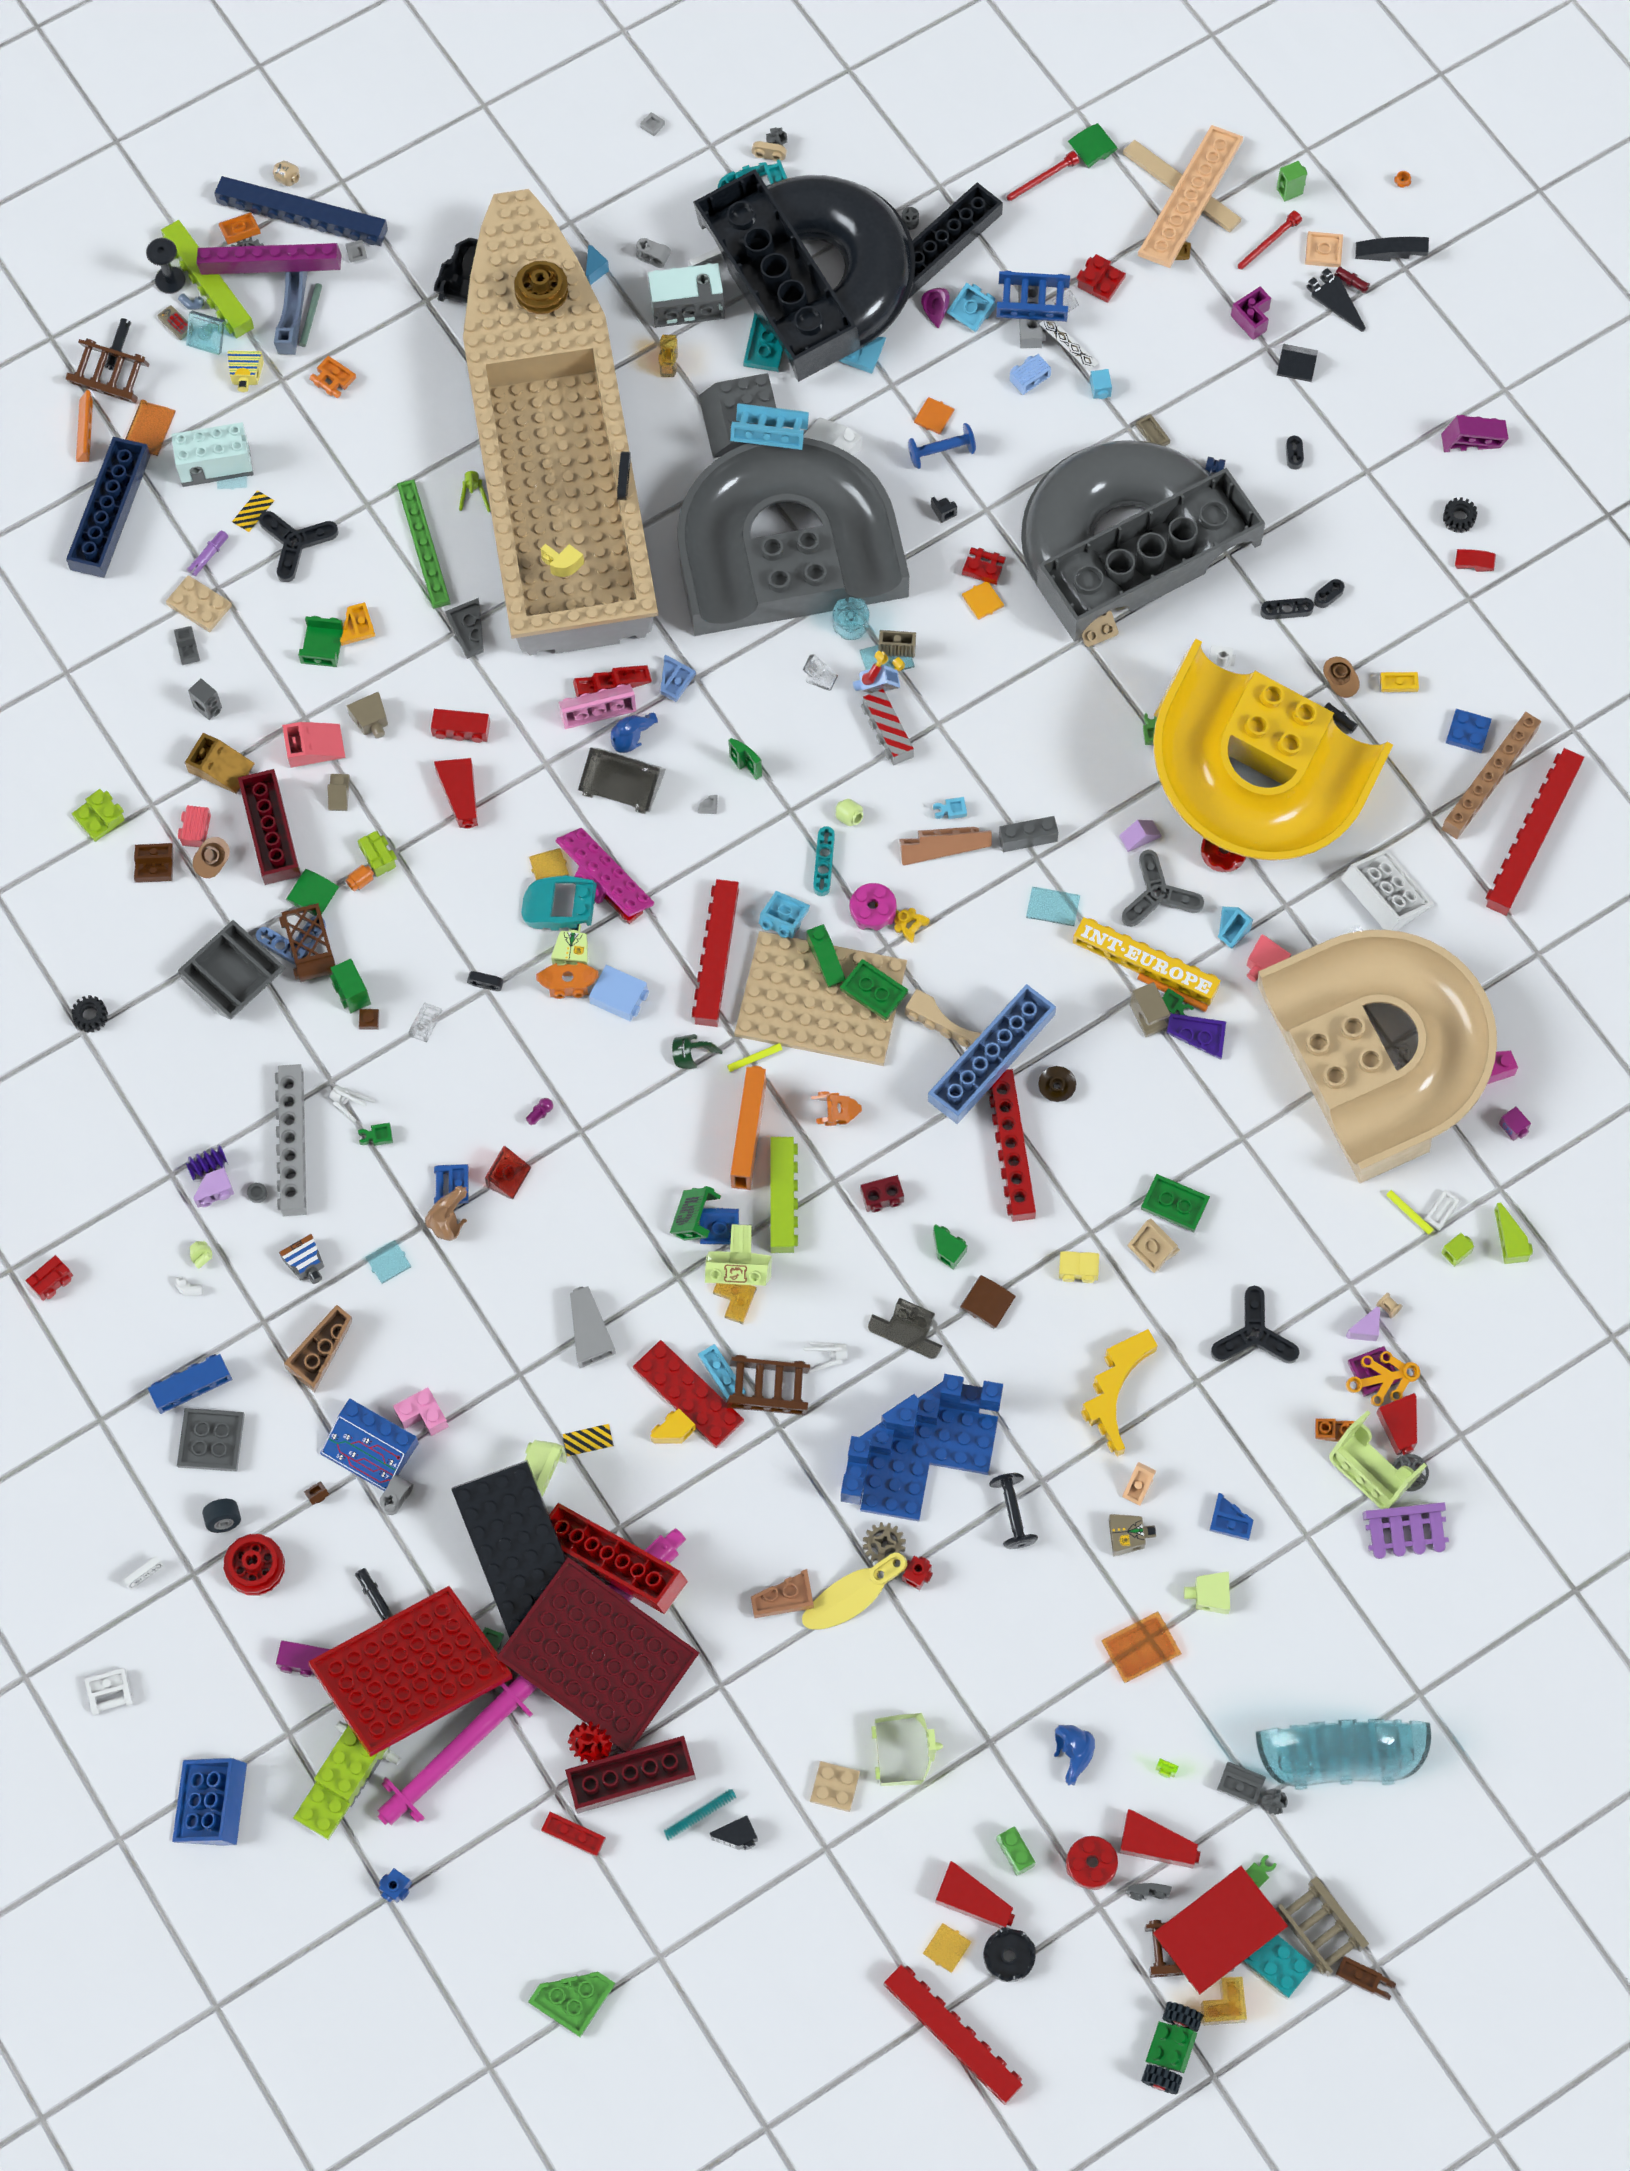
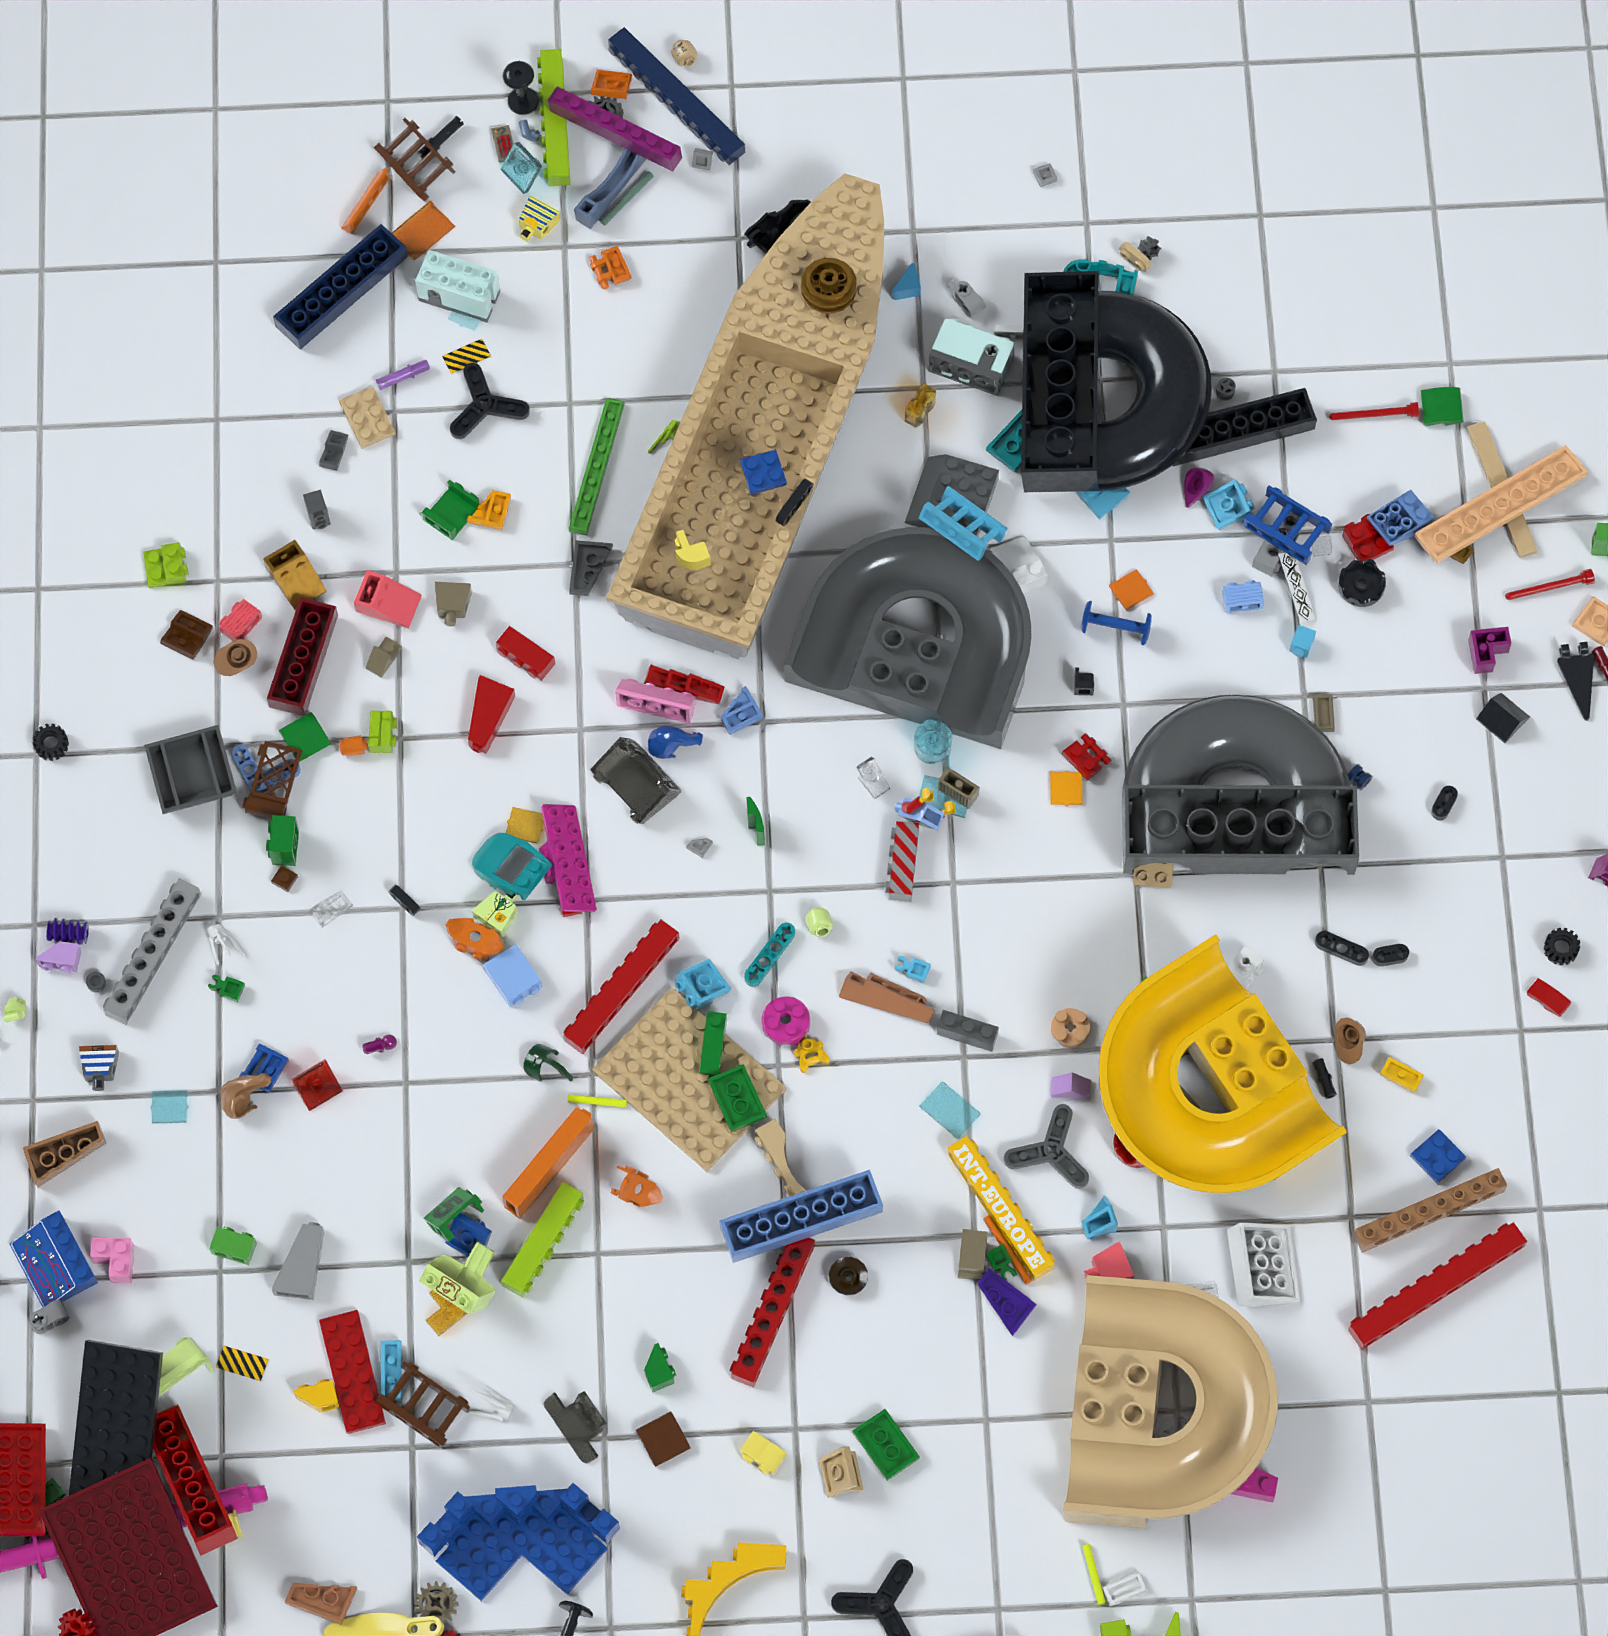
camera: 30 degrees right, 0 degrees up
dark red brick [860,1175,904,1213] -> none
magenta brick [1499,1106,1531,1141] -> none
none -> bright green brick [209,1226,257,1265]
none -> blue plate [740,449,787,495]
none -> light nougat plate [1051,1008,1090,1048]
none -> black plate [1338,559,1386,607]
none -> medium blue slope [1367,489,1434,546]

